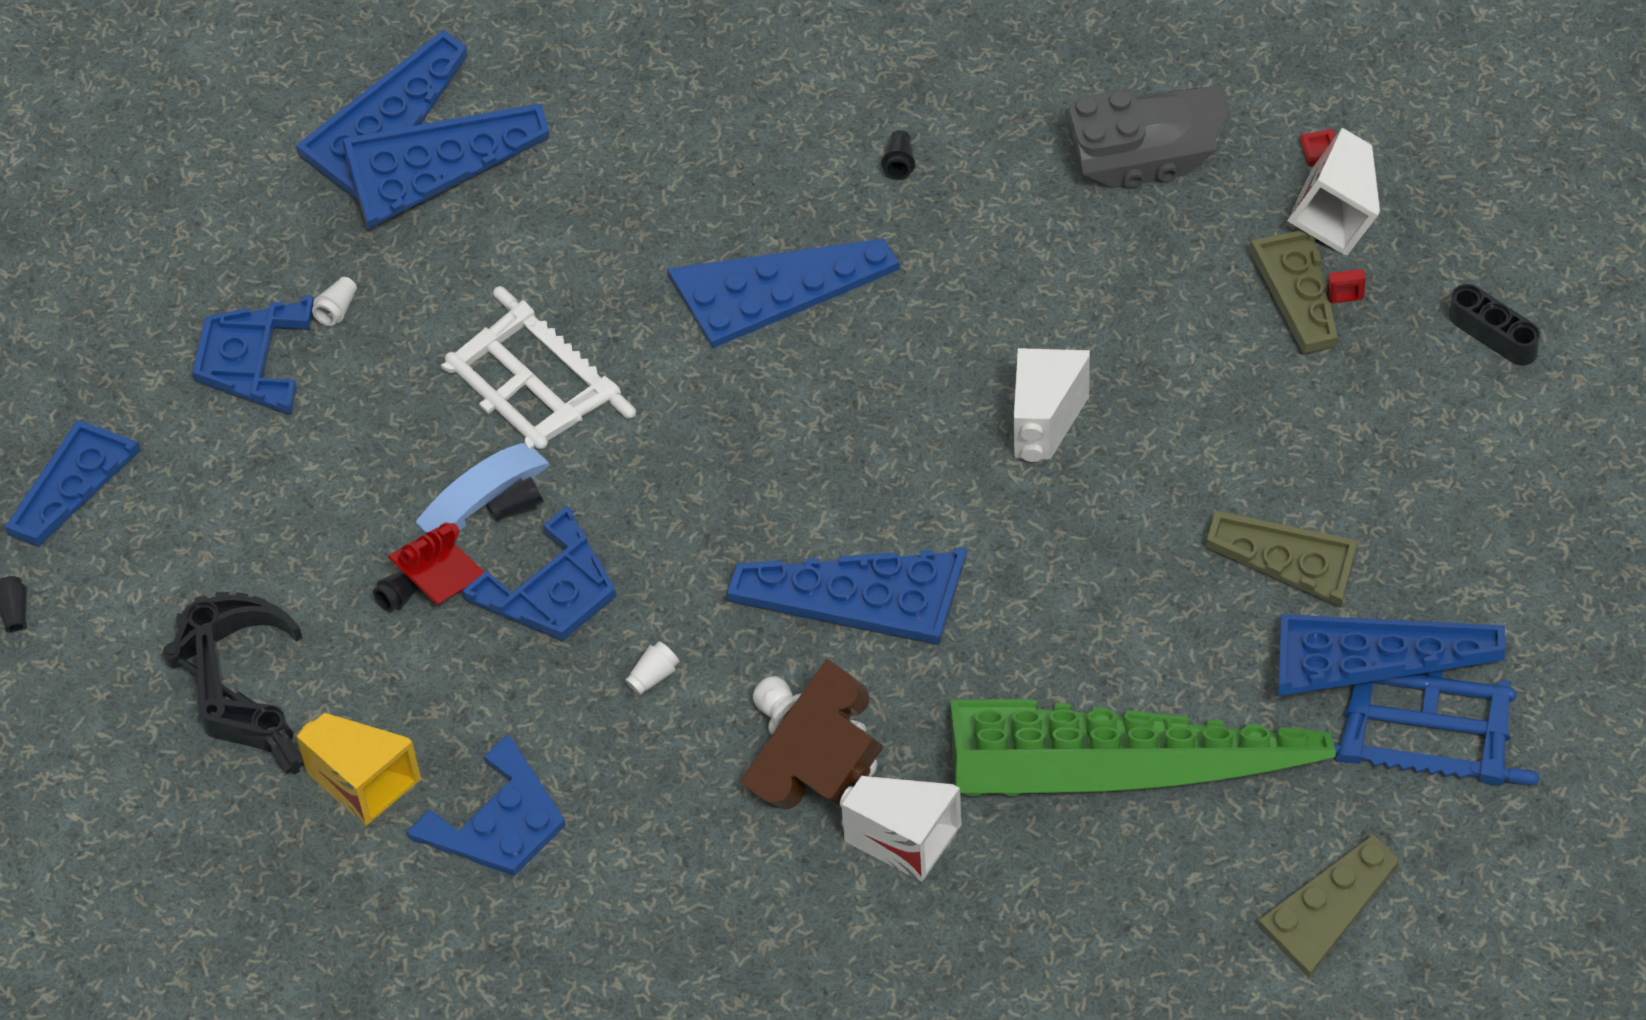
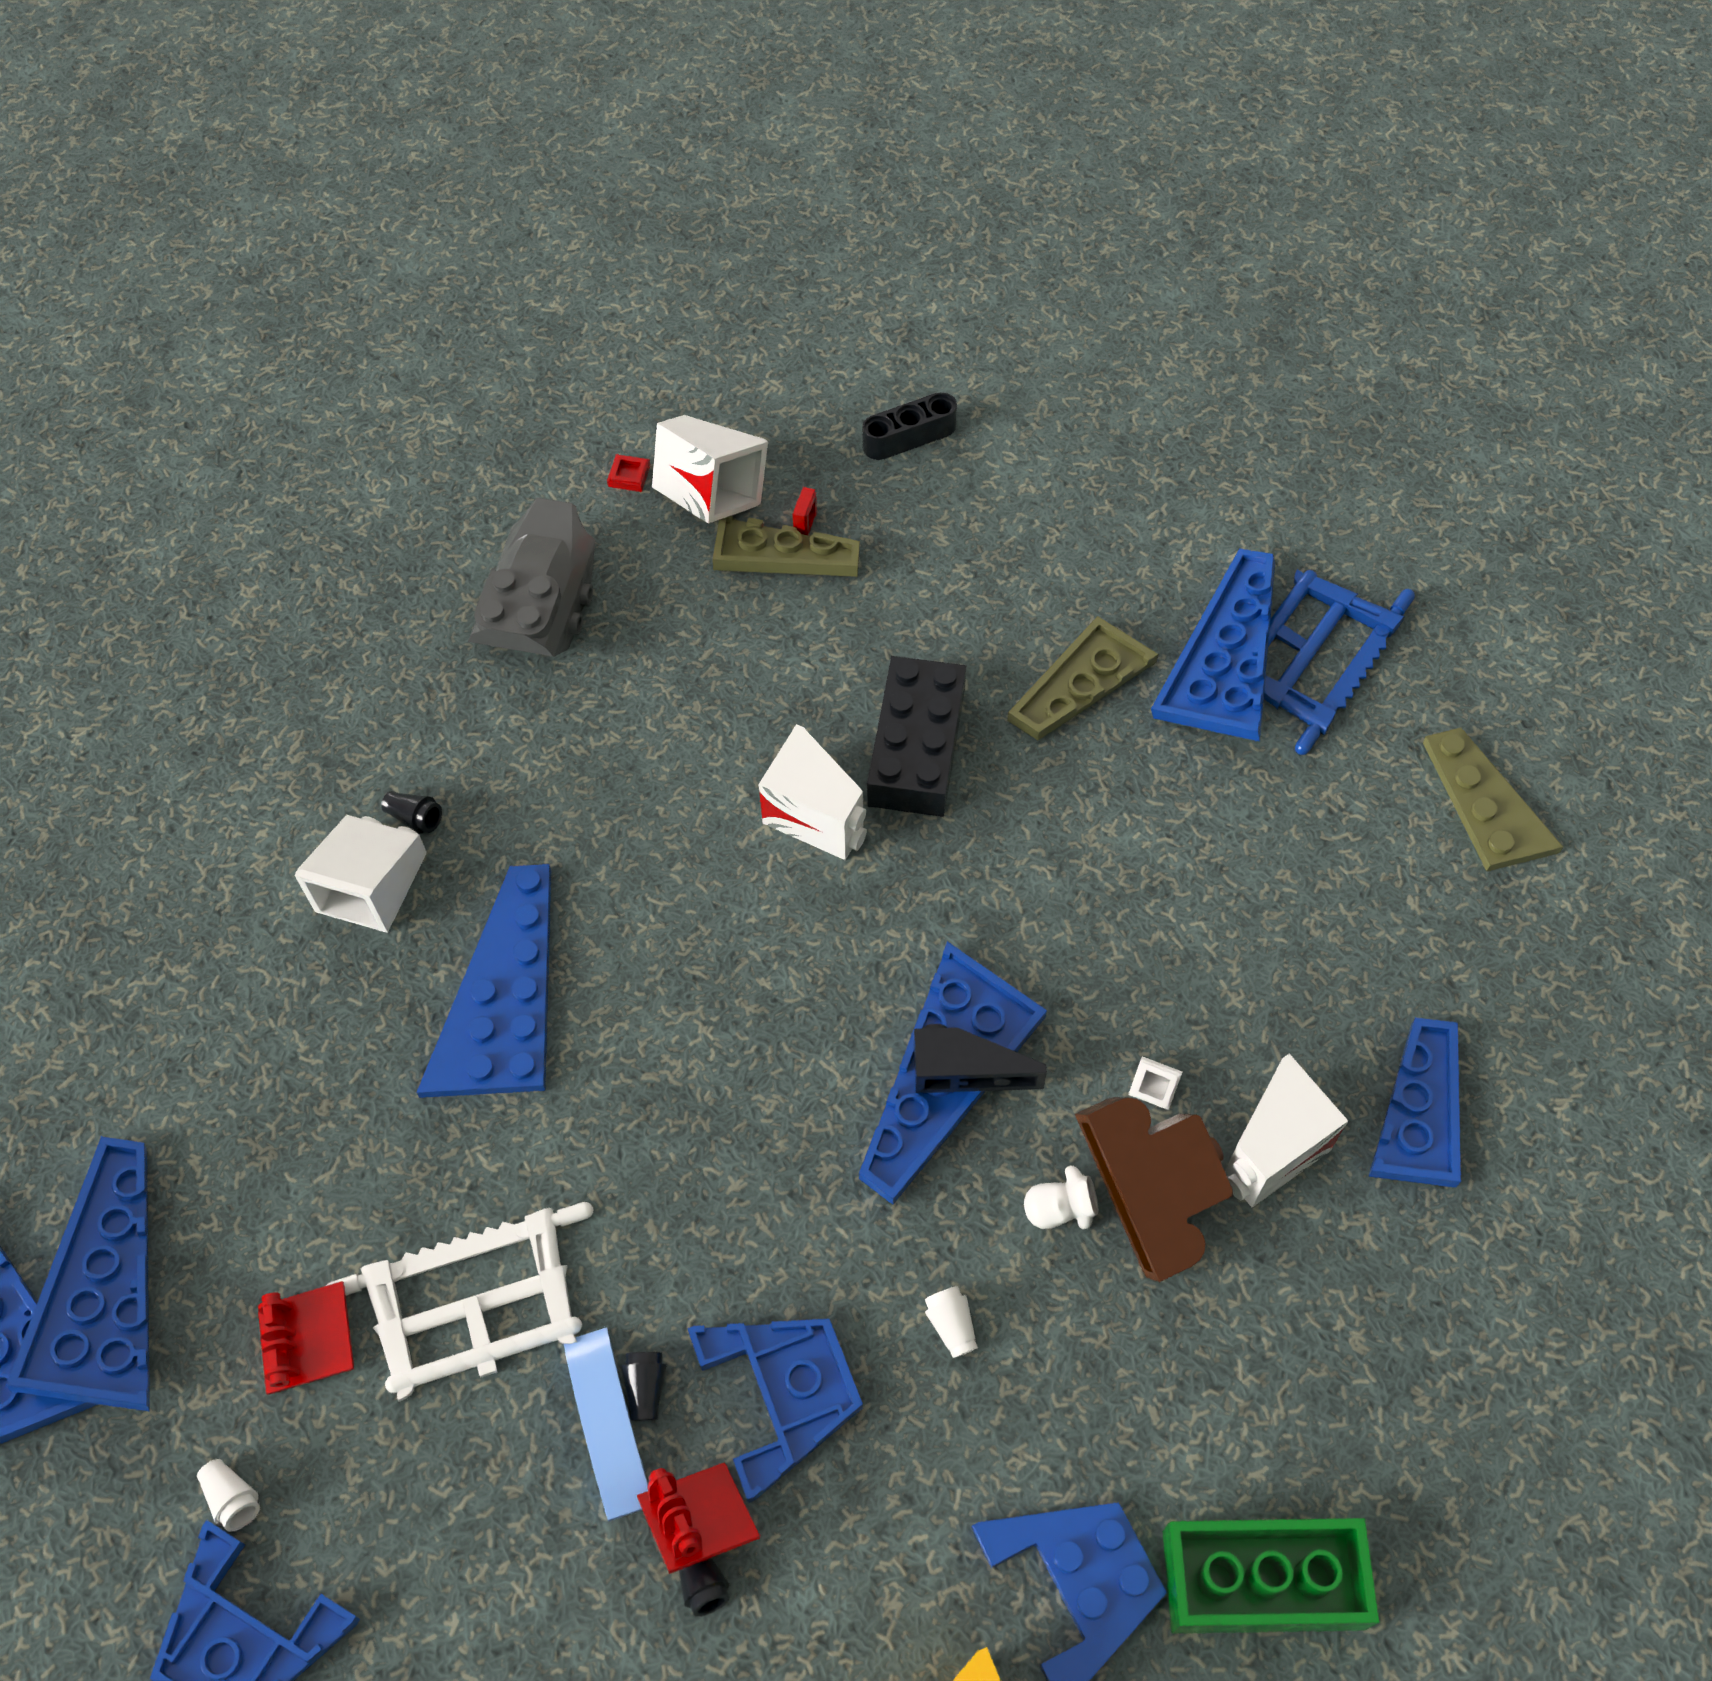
camera: 70 degrees left, 5 degrees up
bright green wedge [950,699,1336,796] -> none
none -> red hinge [258,1281,354,1395]
none -> white slope [295,815,427,933]
none -> black brick [867,656,967,817]
none -> black slope [914,1024,1047,1093]
none -> white slope [1128,1056,1182,1110]
none -> green brick [1163,1518,1379,1634]
none -> blue wing [1368,1018,1461,1188]

